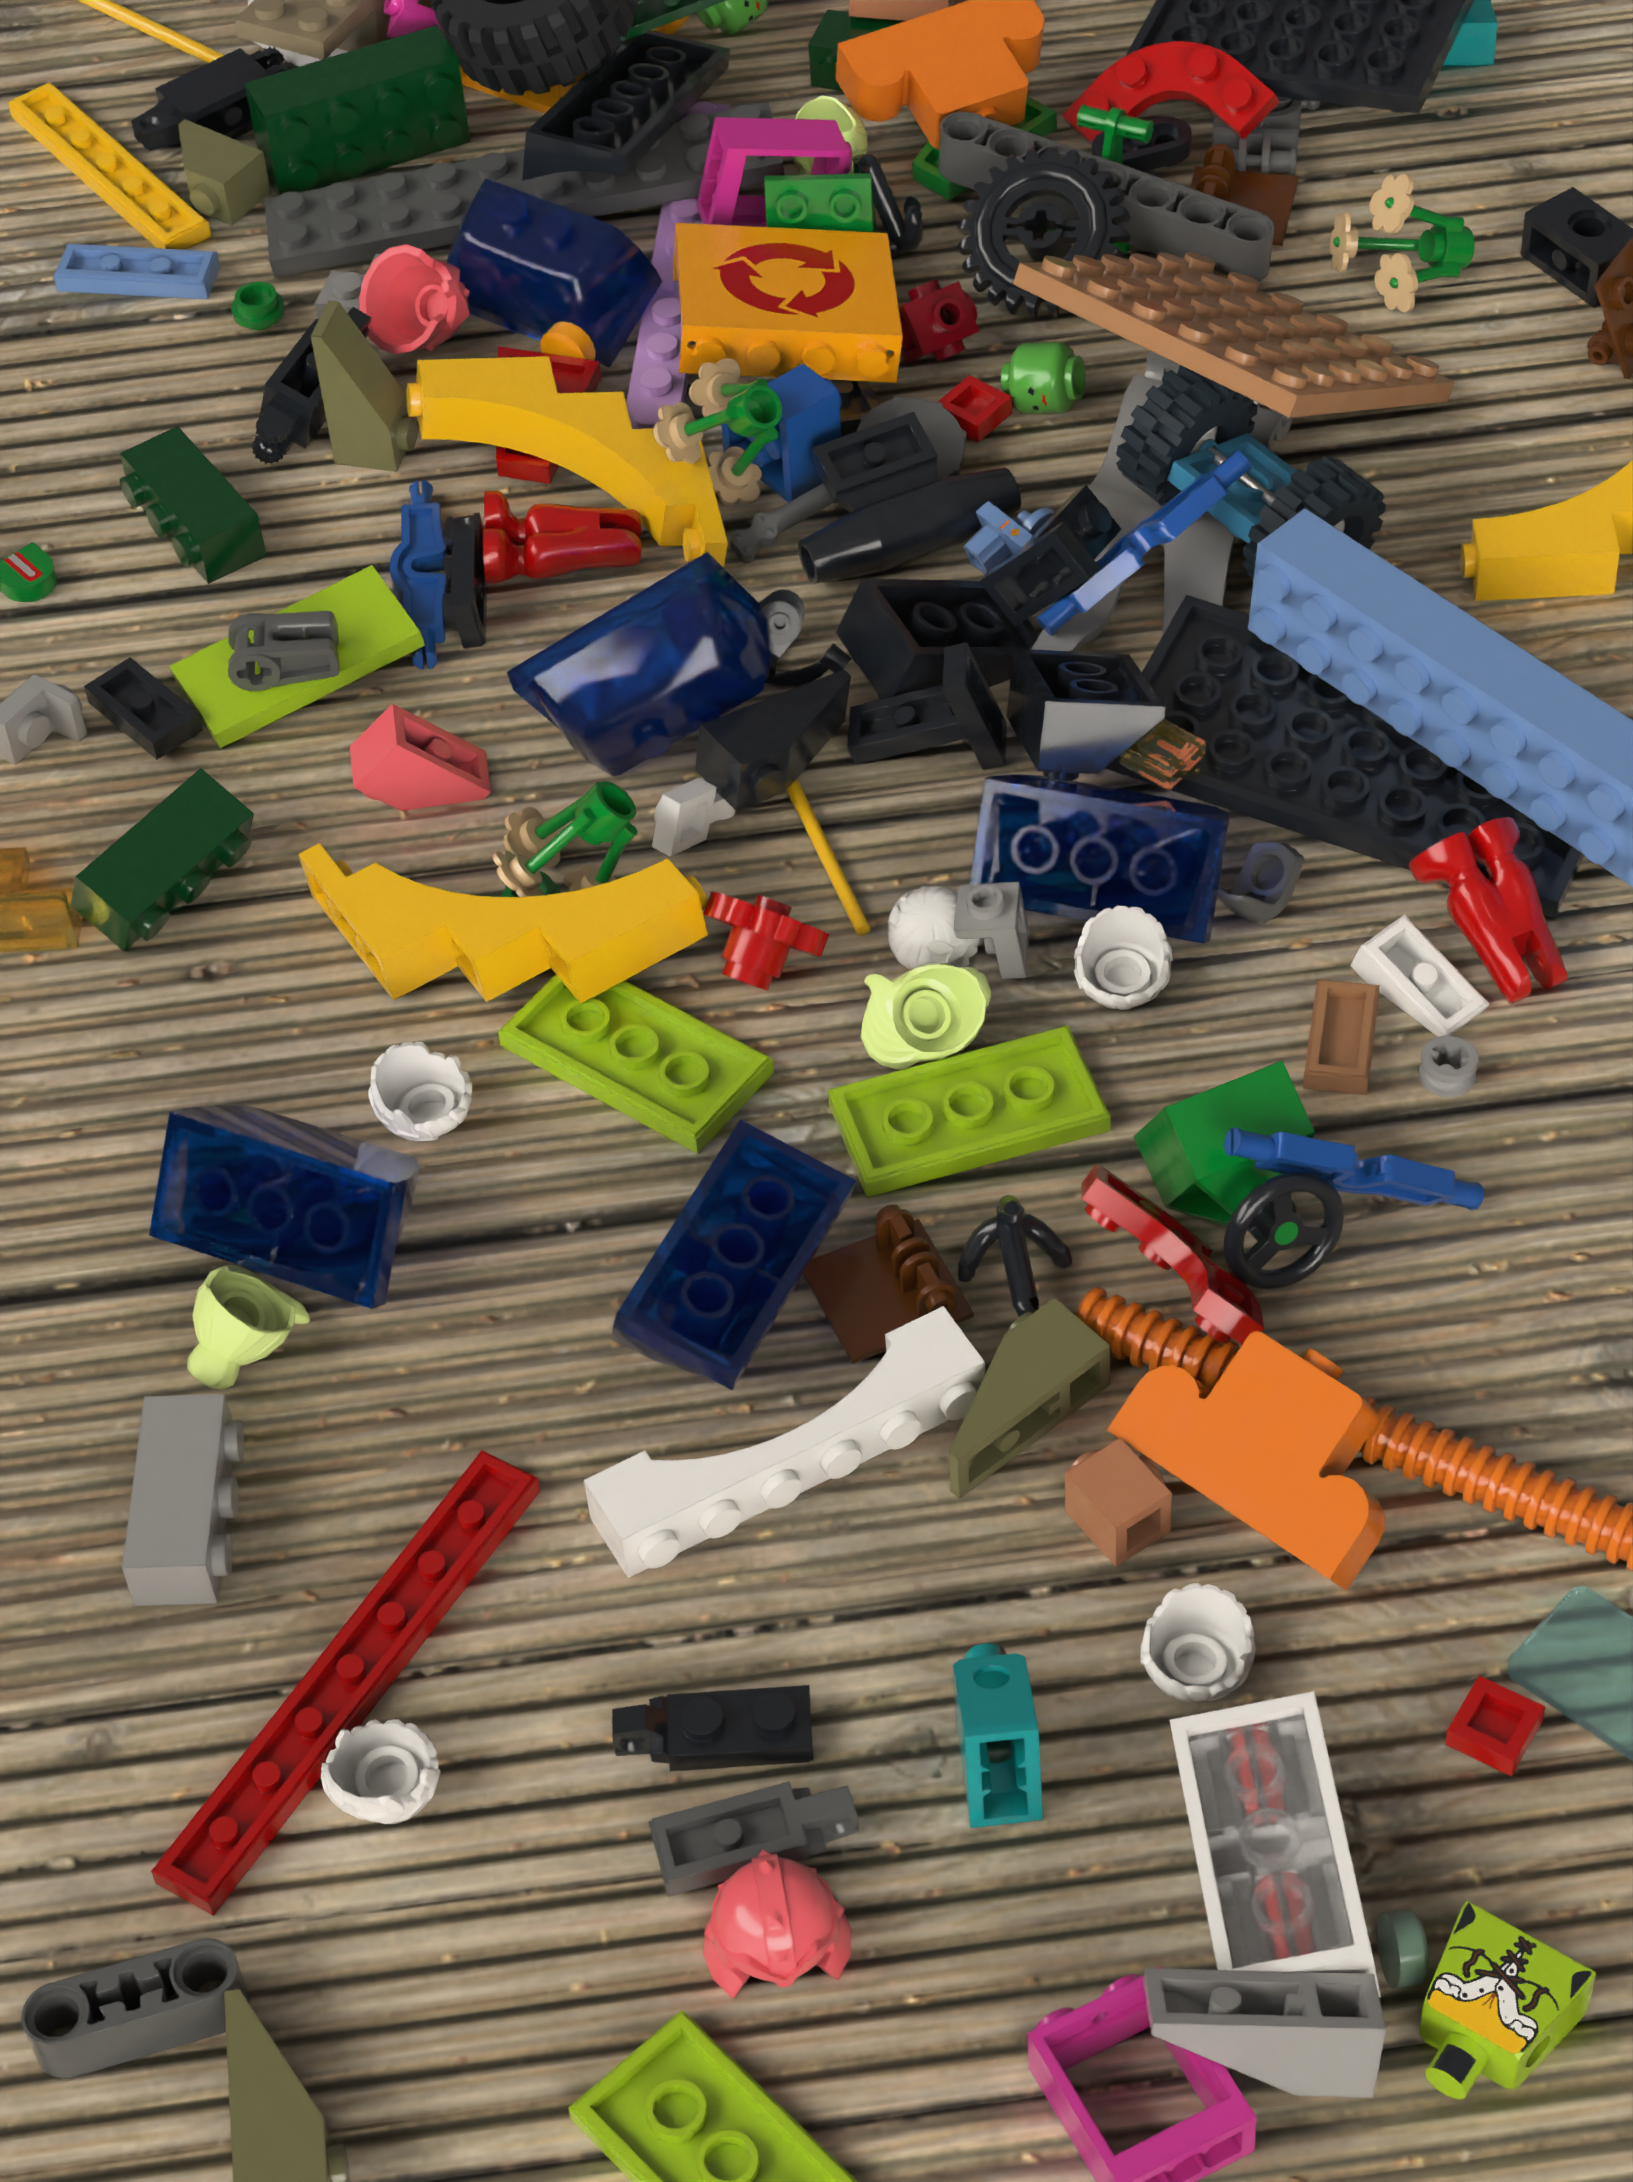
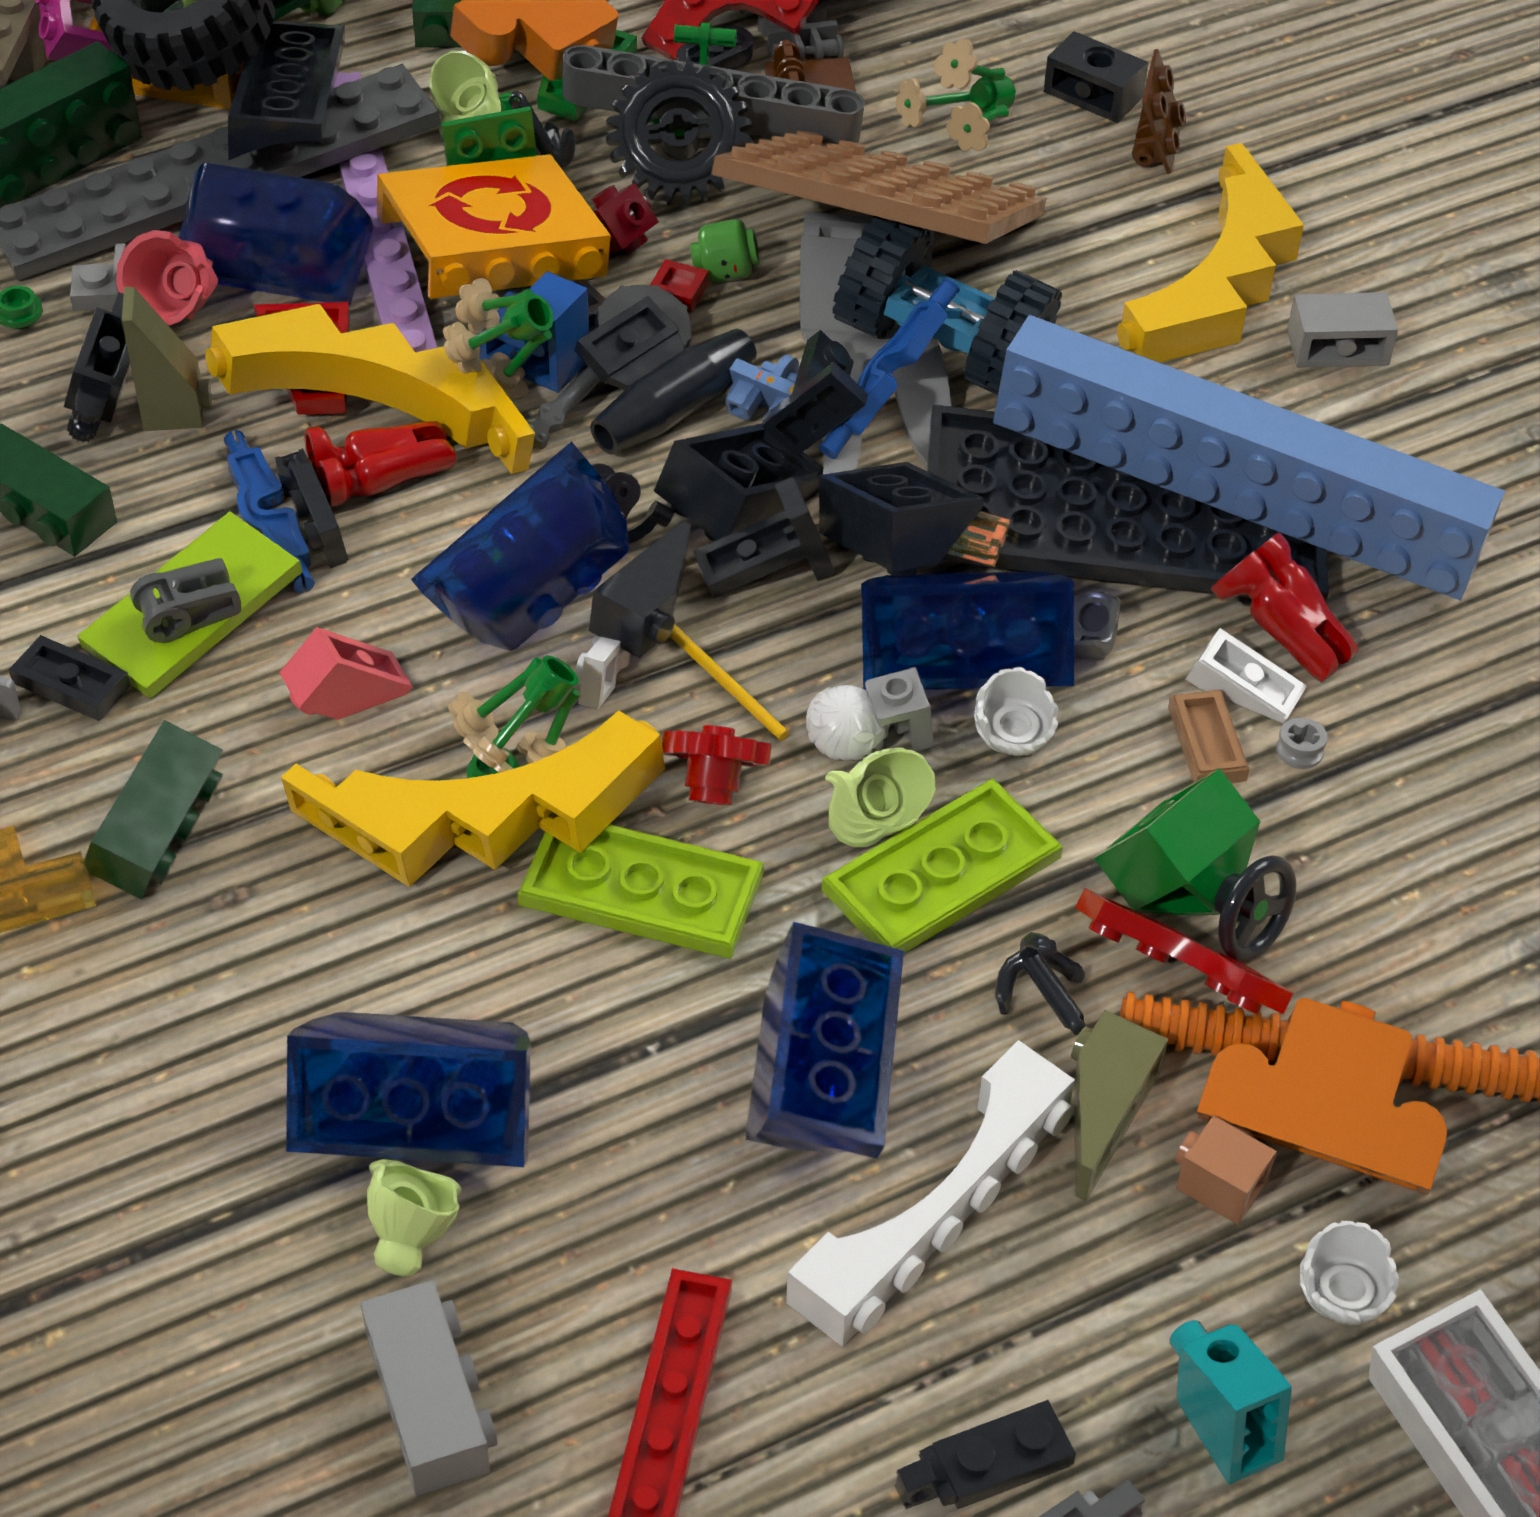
camera: 25 degrees left, 0 degrees up
white hair [368,1042,472,1141] -> none
light orange tile [540,321,596,360] -> none
dark pink window [696,117,852,227] -> none
reddish brown hinge [799,1204,974,1364] -> none
blue piece [1224,1127,1484,1210] -> none

